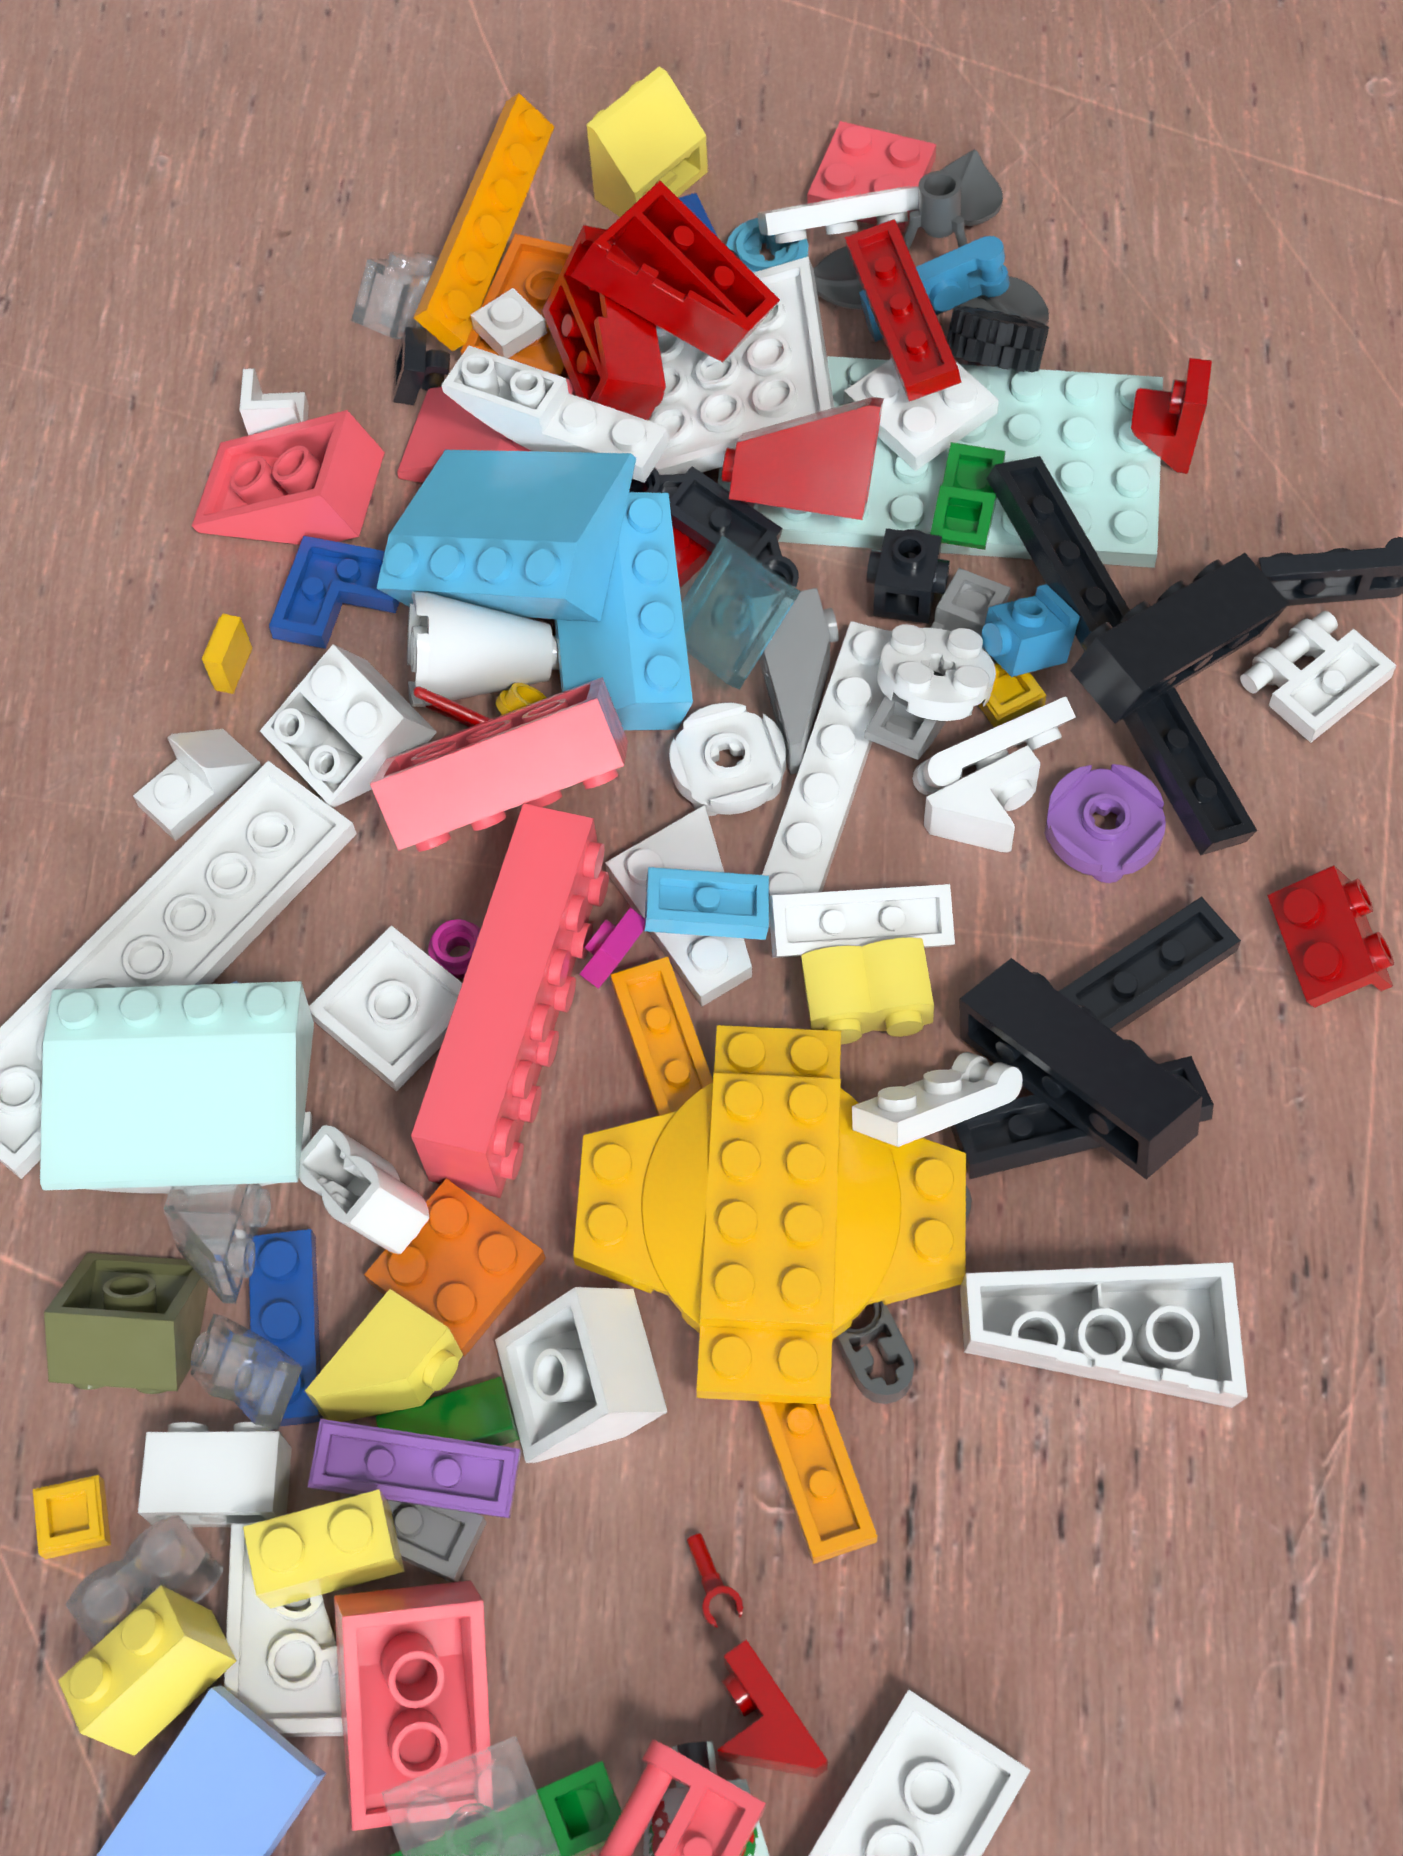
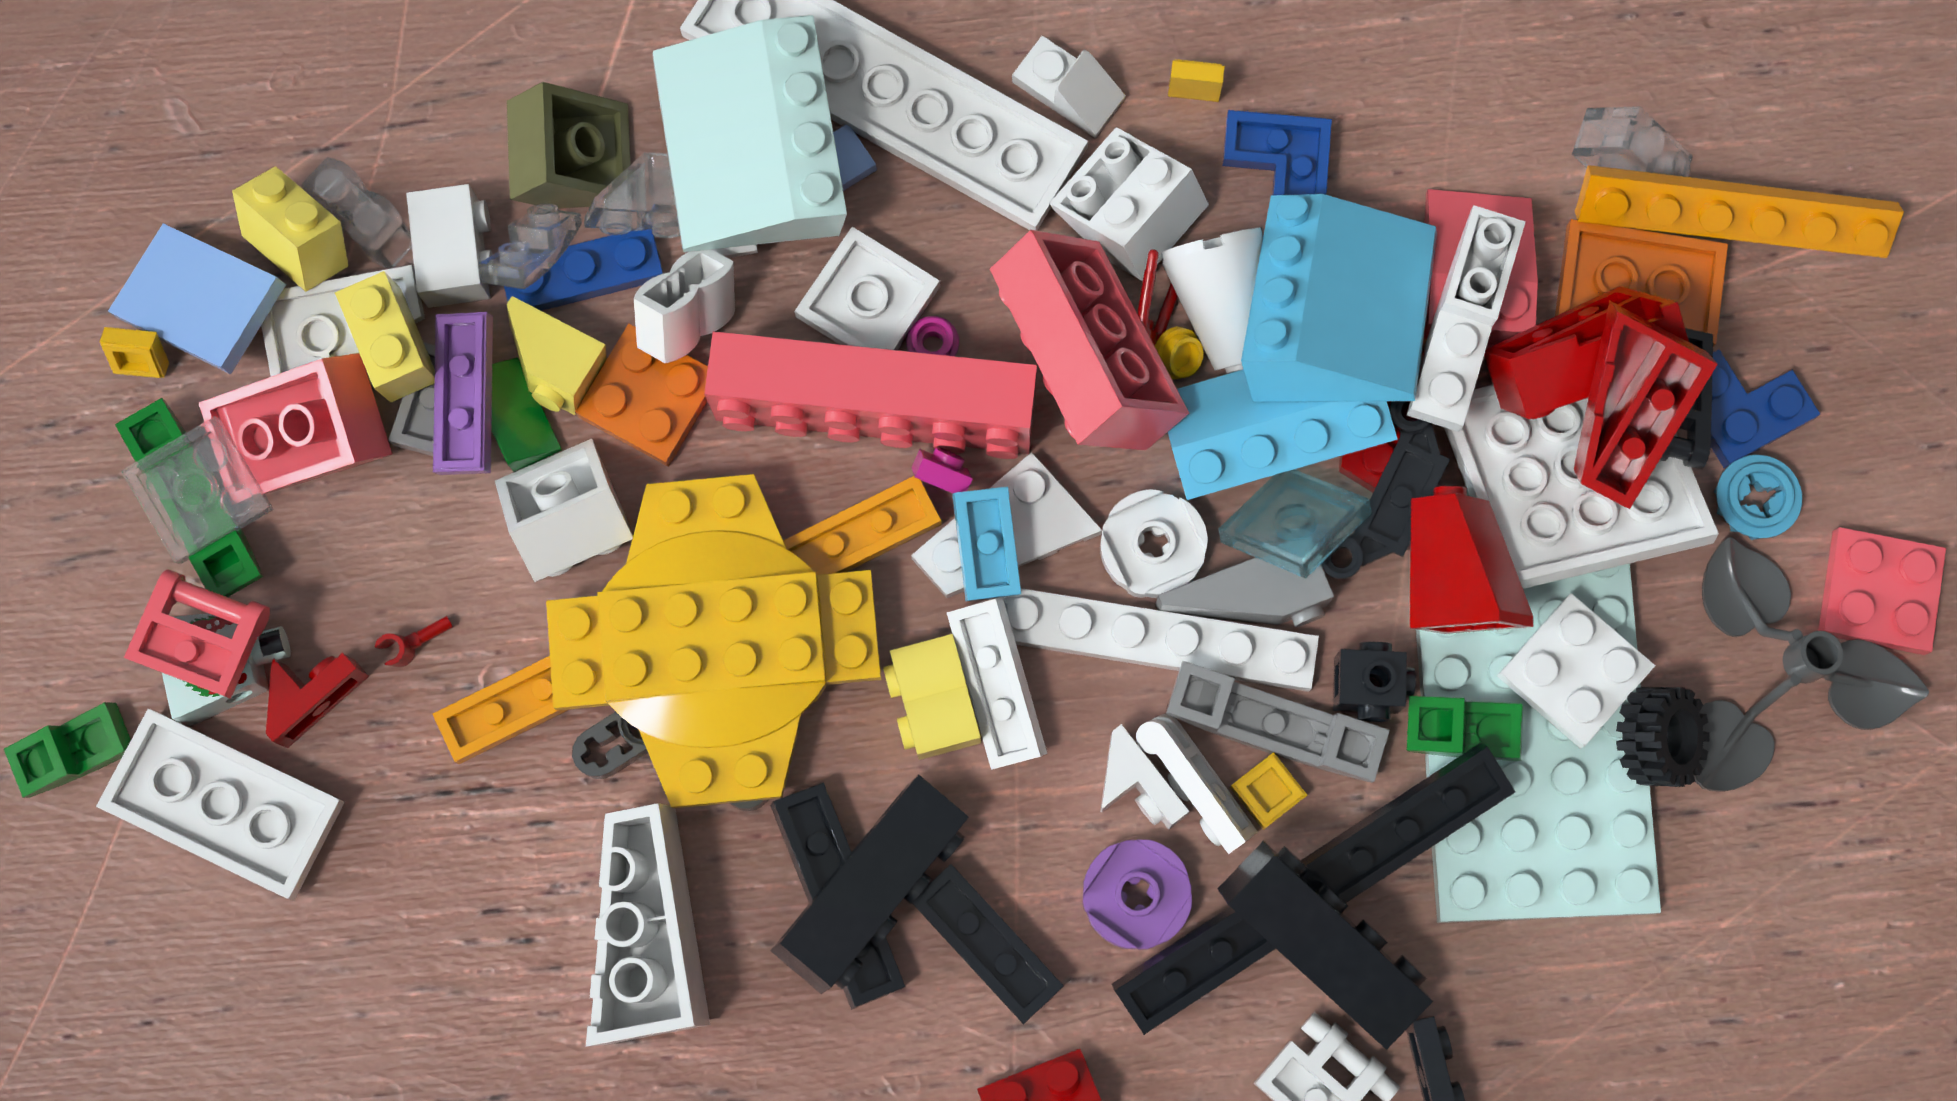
camera: 80 degrees right, 15 degrees up
yellow tile [33,1475,111,1559] -> none
coral slope [192,410,385,545] -> none
white panel [240,368,309,435] -> none
black tile [393,327,450,406] -> none
white plate [471,288,547,358] -> none
light yellow slope [586,66,708,217] -> none
white plate [757,186,919,244] -> none
red plate [844,219,962,402] -> none
white plate [852,1052,1022,1147] -> none
dark azure plate [859,236,1010,342] -> none
white plate [877,624,996,721] -> none
dark azure brick [981,584,1080,677] -> none
red slope [1131,358,1212,474] -> none

